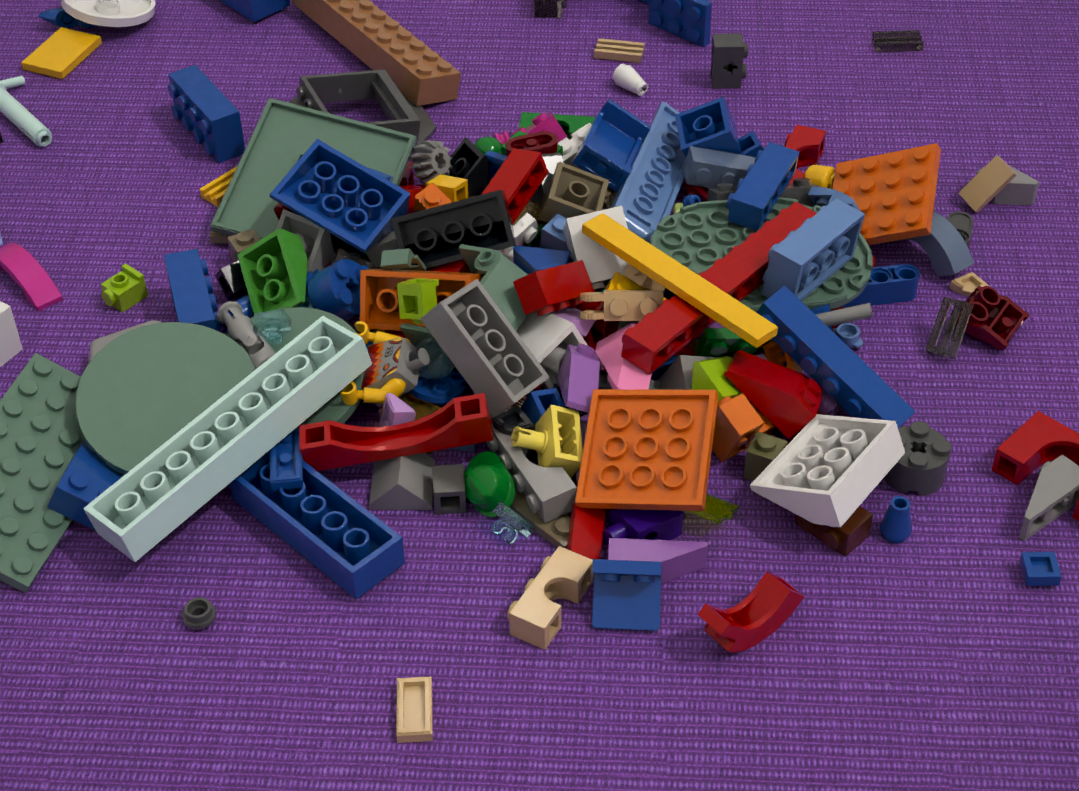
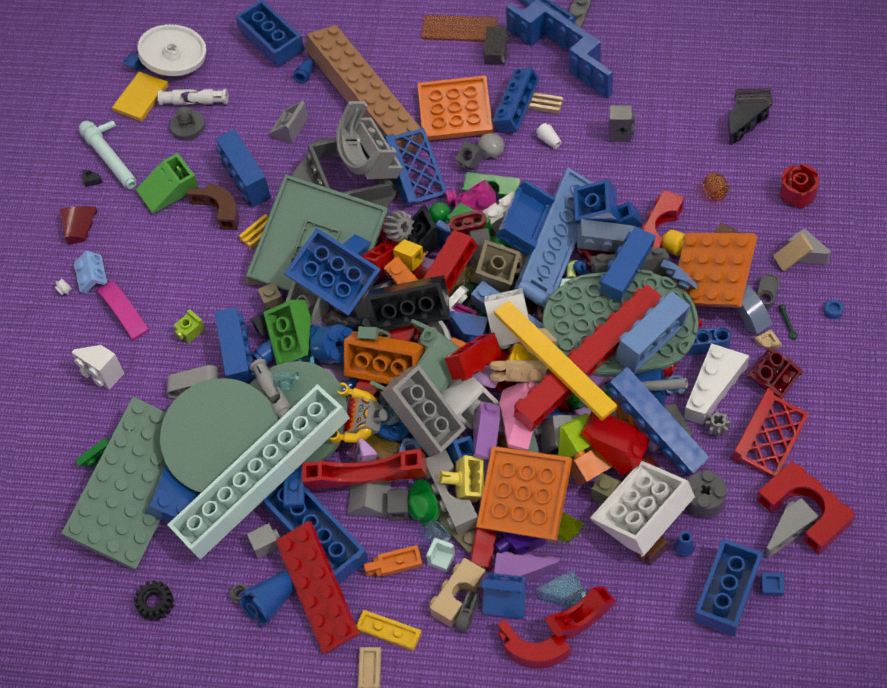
camera: 10 degrees right, 15 degrees up
lime brick [397,278,439,324] -> none
black tile [491,406,534,435] -> none
clear smoke tile [925,297,974,360] -> none
none -> black tyre [134,580,174,621]
none -> bright green slope [136,153,199,214]
none -> white piece [158,89,228,105]
none -> dark grey tile [170,107,205,141]
none -> reddish brown arch [187,183,239,231]
none -> blue cone [238,571,295,627]
none -> light grey brick [247,524,280,559]
none -> light grey slope [269,101,308,144]
none -> red plate [275,521,360,654]
none -> blue cone [294,59,314,83]
none -> light grey piece [336,101,403,179]
none -> yellow tile [356,610,422,652]
none -> orange hinge [364,545,423,577]
none -> blue fence [384,128,446,208]
none -> orange plate [417,75,493,141]
none -> light aqua panel [426,538,455,572]
none -> dark grey brick [455,140,486,170]
none -> dark grey piece [456,591,480,632]
none -> light grey hair [477,133,505,160]
none -> blue brick [492,67,540,133]
none -> red arch [497,619,571,669]
none -> clear light blue slope [536,570,586,608]
none -> white wedge [684,343,749,425]
none -> blue brick [693,538,763,637]
none -> clear orange head [702,172,730,201]
none -> light grey gear [705,411,731,438]
none -> black slope [728,102,770,145]
none -> red fence [730,388,809,478]
none -> dark green hinge [778,304,798,340]
none -> red brick [780,164,819,209]
none -> blue tile [824,300,844,319]

